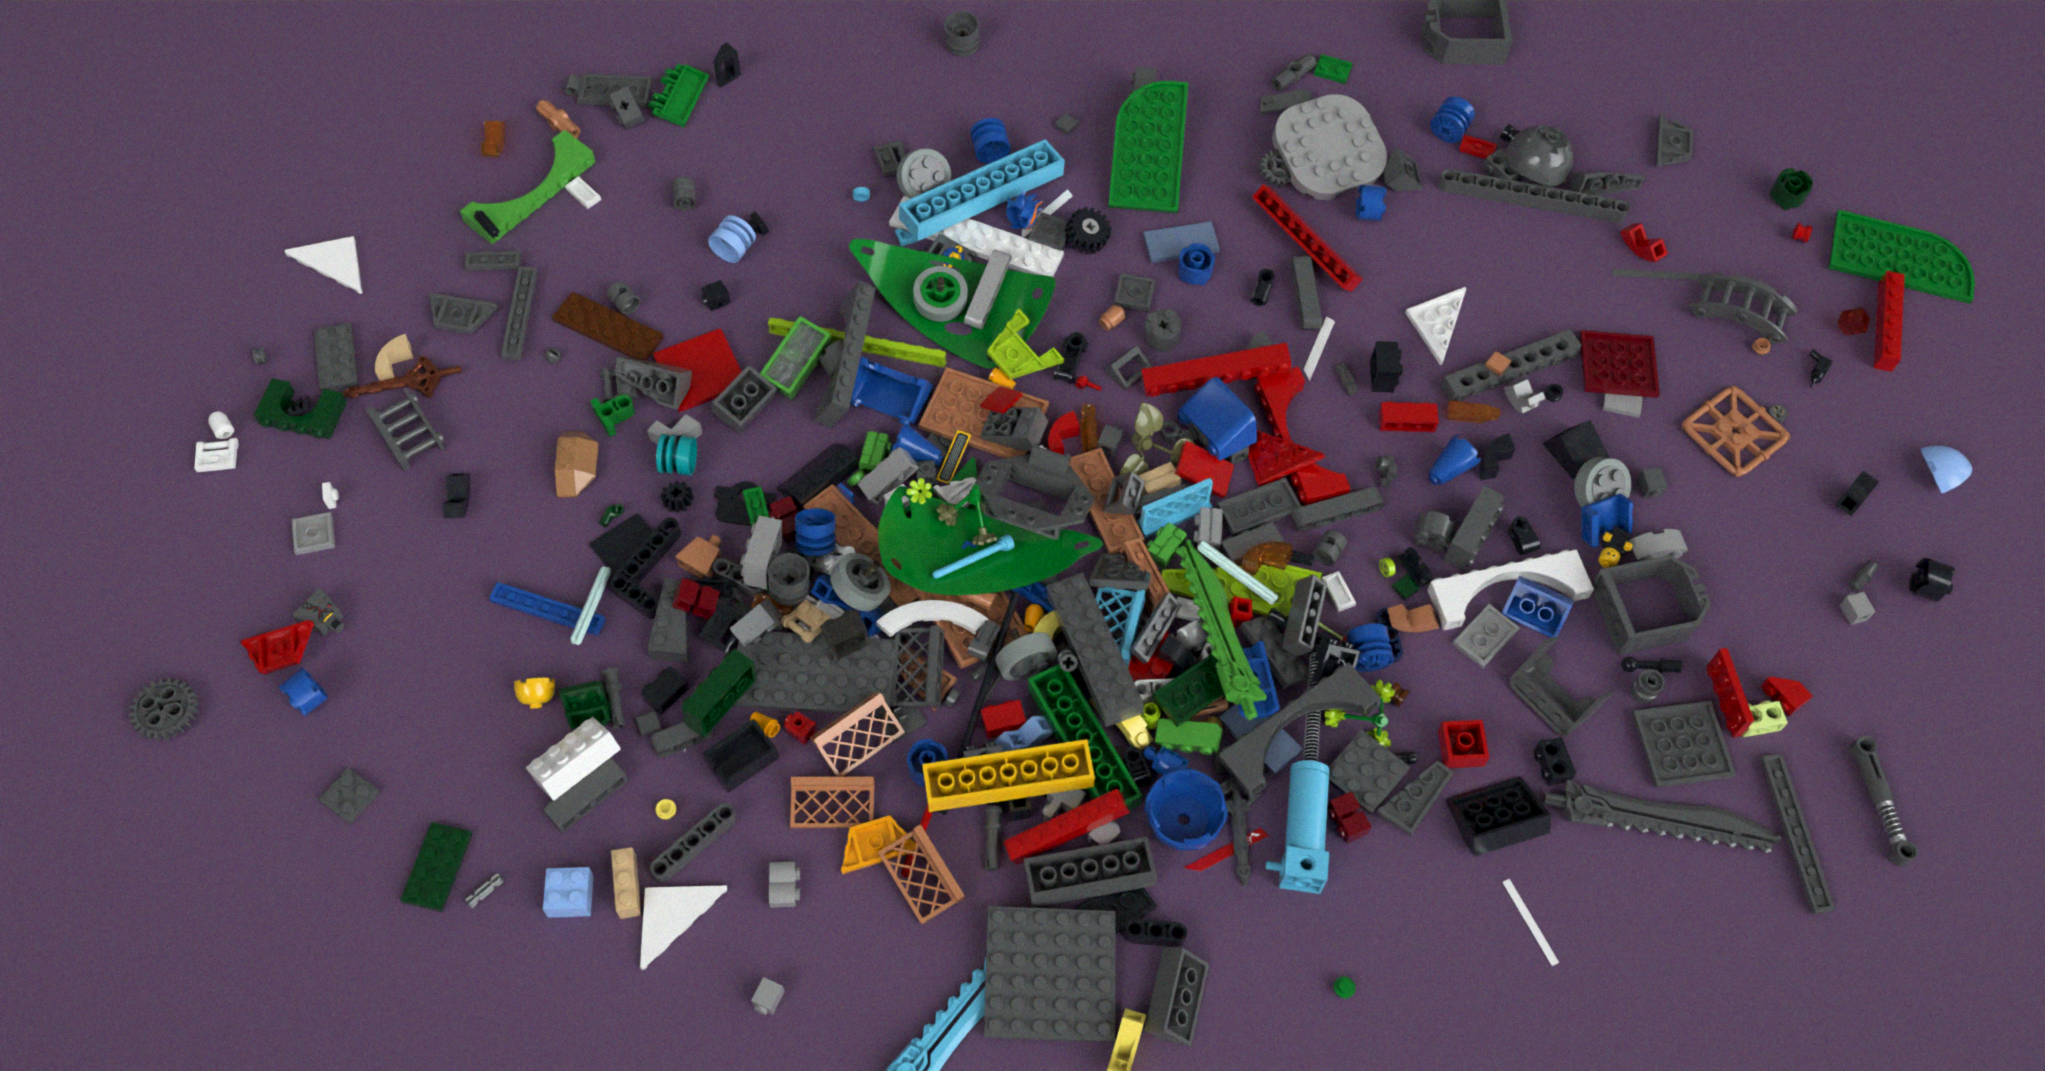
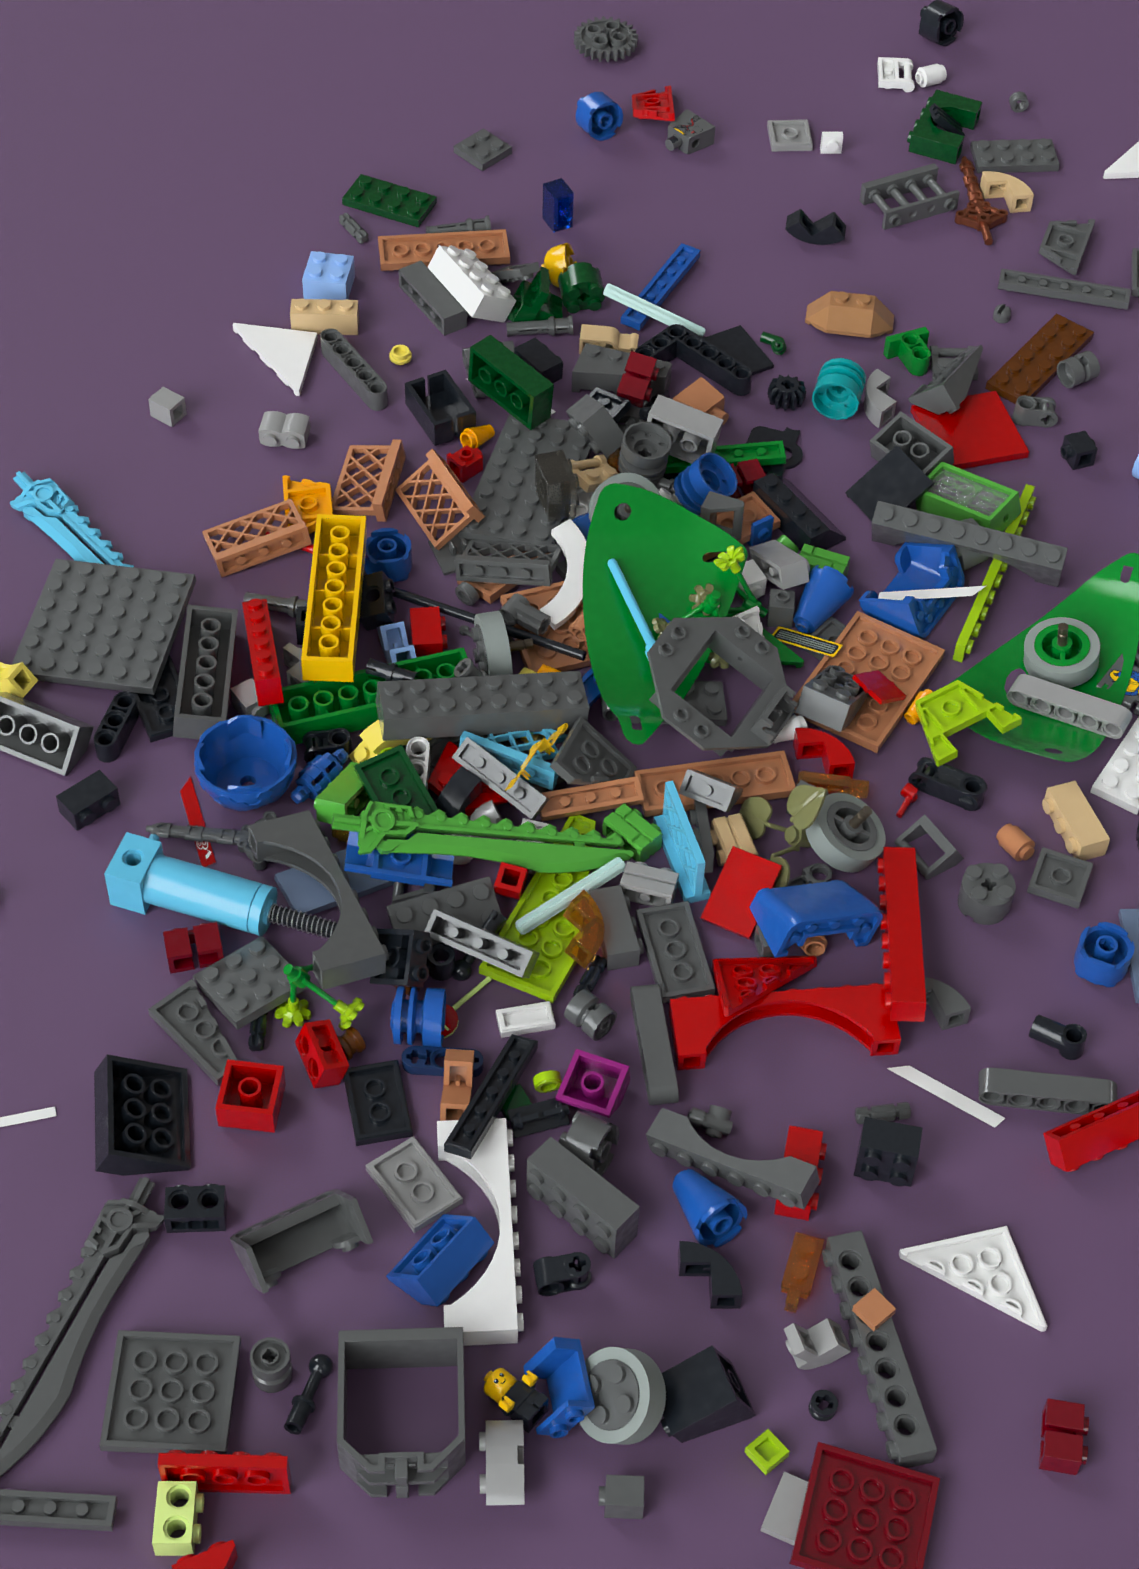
camera: 100 degrees right, 10 degrees down
none -> black brick [56,769,121,831]
none -> red brick [295,1019,350,1089]
none -> black tile [343,1059,413,1146]
none -> black pin [365,658,419,681]
none -> nougat plate [378,229,510,271]
none -> dark grey pin [426,215,491,234]
none -> black tile [444,1034,538,1159]
none -> dark grey plate [491,262,540,283]
none -> yellow piece [505,723,568,791]
none -> clear blue brick [542,178,574,232]
none -> magenta slope [555,1049,631,1118]
none -> dark green brick [558,262,605,314]
none -> tan piece [579,324,639,354]
none -> dark grey arch [646,1108,820,1210]
none -> dark grey tile [700,491,744,541]
none -> lime plate [744,1429,790,1475]
none -> wheel [805,793,886,873]
none -> black piece [845,445,934,521]
none -> white sticker [878,586,986,600]
none -> black brick [919,0,964,46]
none -> dark grey piece [1012,395,1058,428]
none -> dark red piece [1039,1398,1089,1475]
none -> tan brick [1042,781,1110,861]

